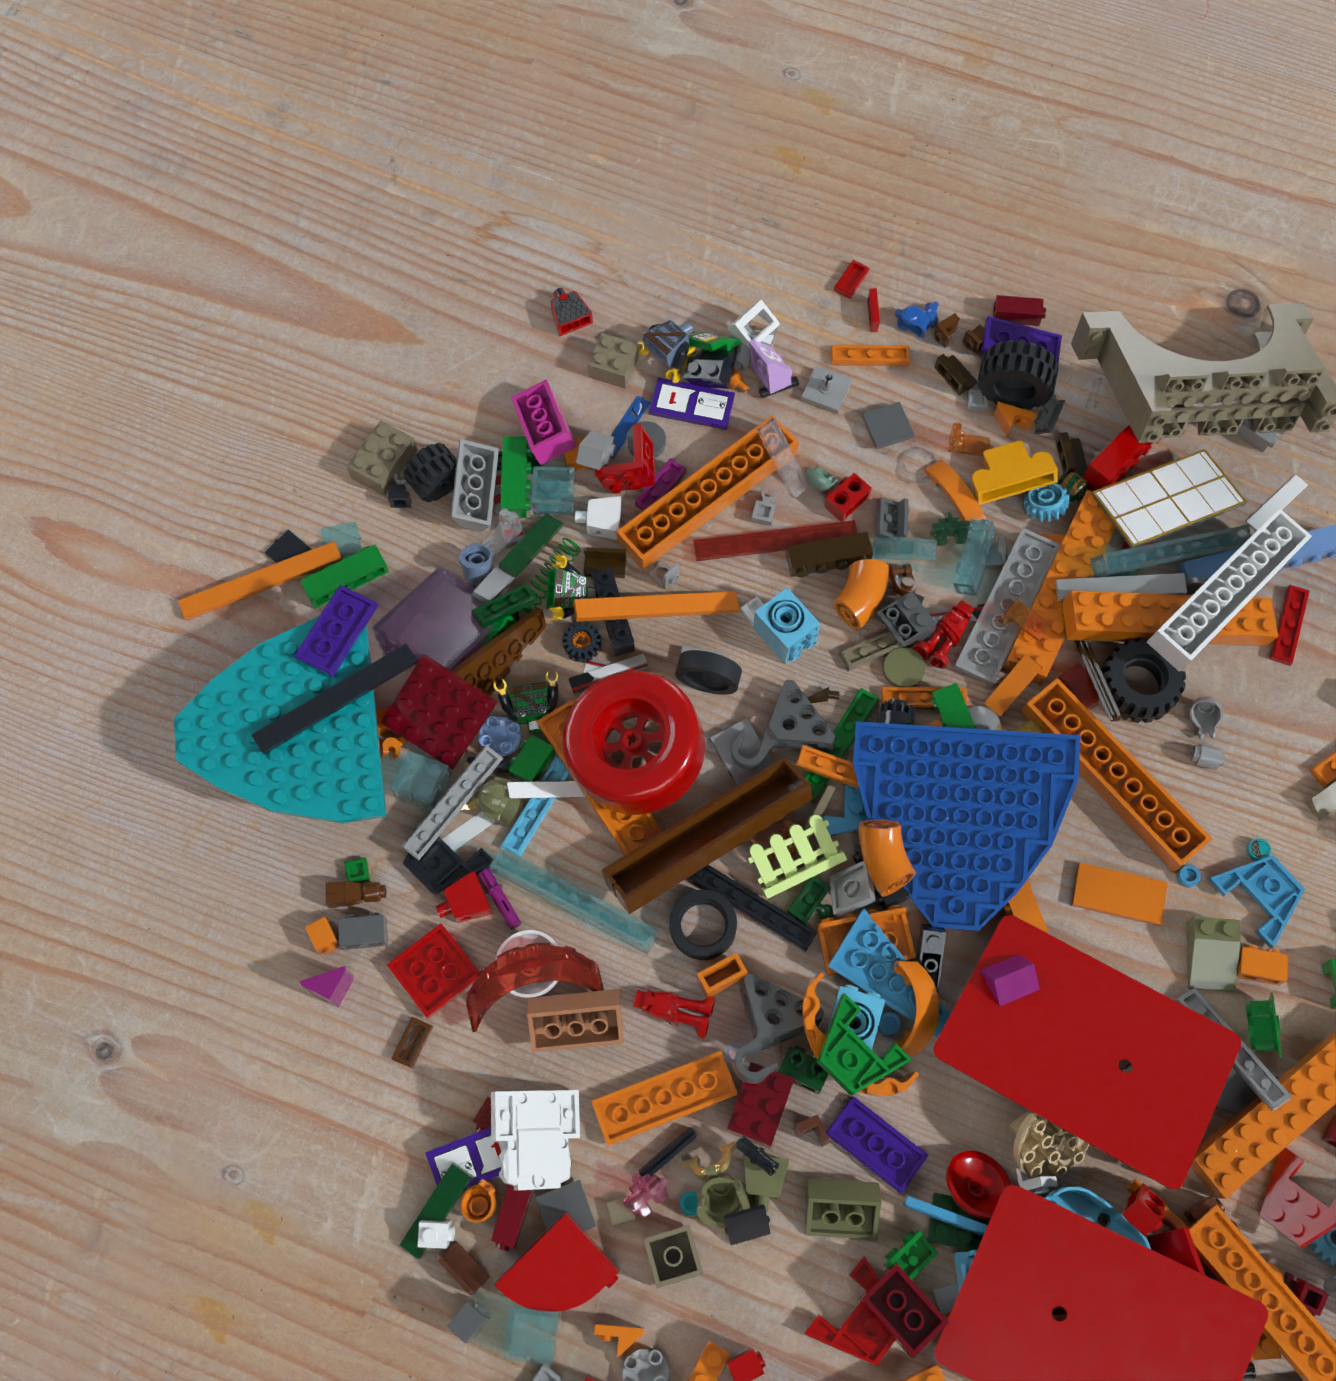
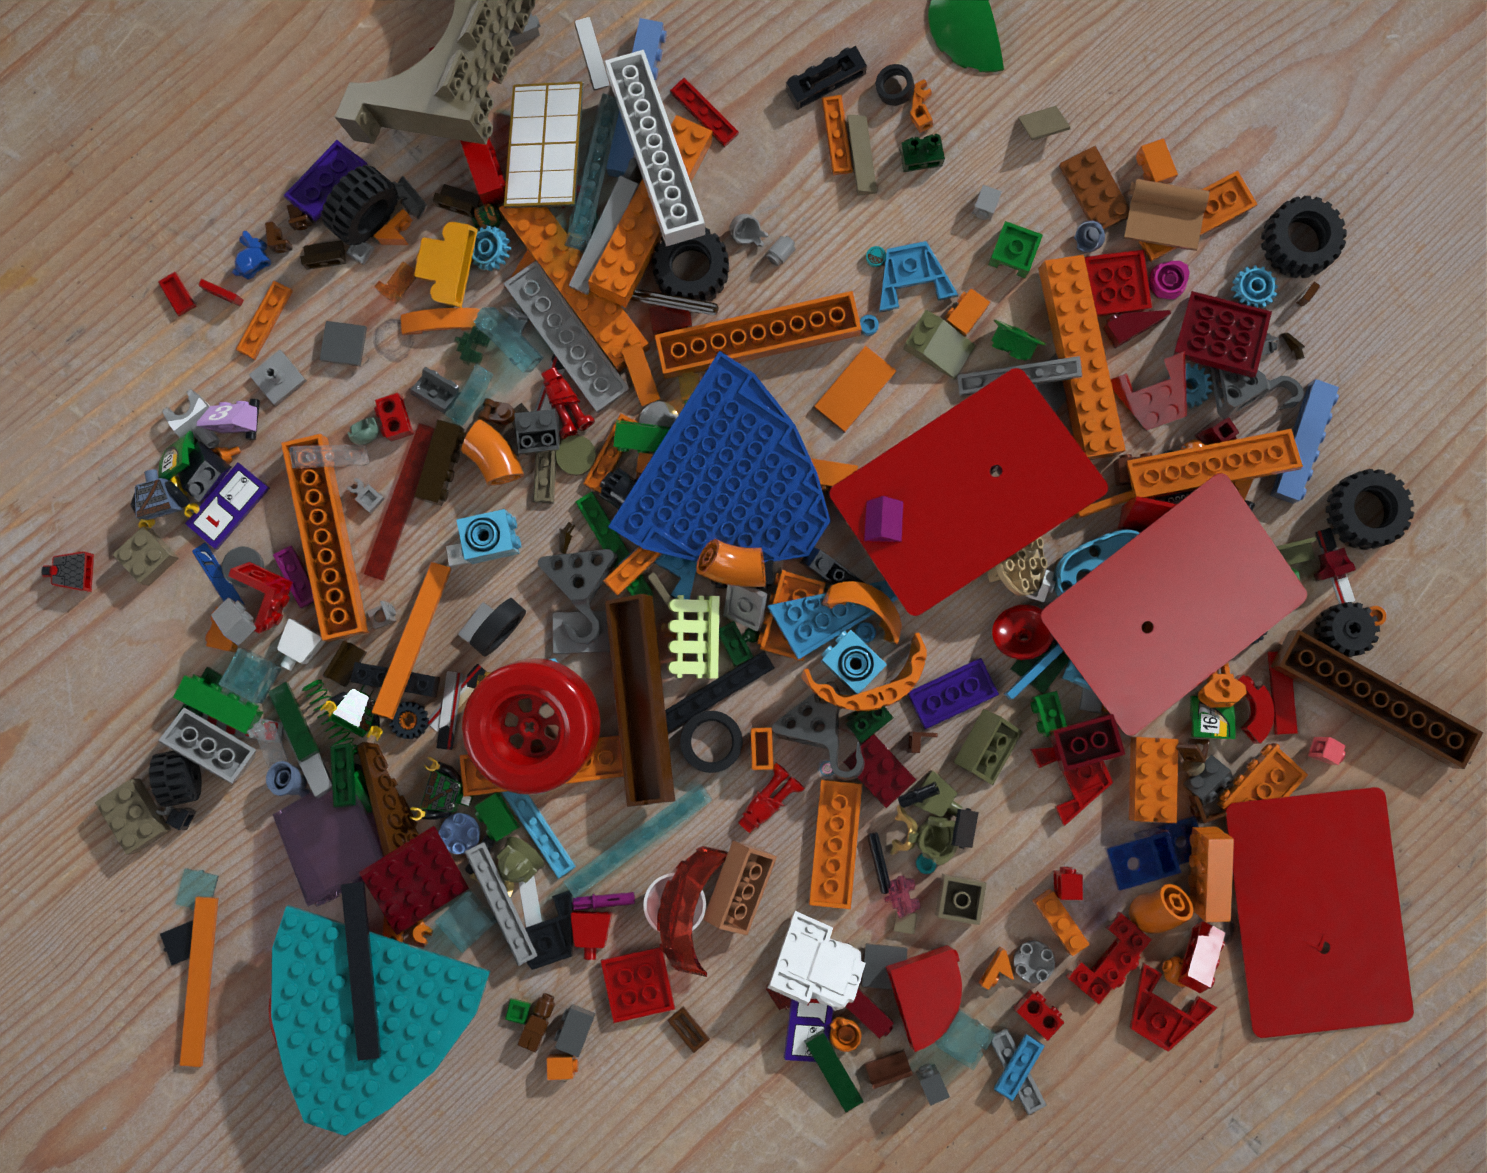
camera: 55 degrees left, 15 degrees up
dark purple tile [294,585,378,678] -> none
green brick [300,544,389,609] -> none
magenta slope [300,966,354,1008] -> none
white bracket [418,1219,455,1249] -> none
white sticker [507,781,585,798] -> none
dark pink brick [511,379,576,465] -> none
white tile [727,300,780,348] -> none
green wing [816,993,912,1096] -> none
dark red brick [993,295,1046,326] -> none
clear orange bracket [998,599,1051,641] -> none
red brick [1122,1183,1166,1237] -> none

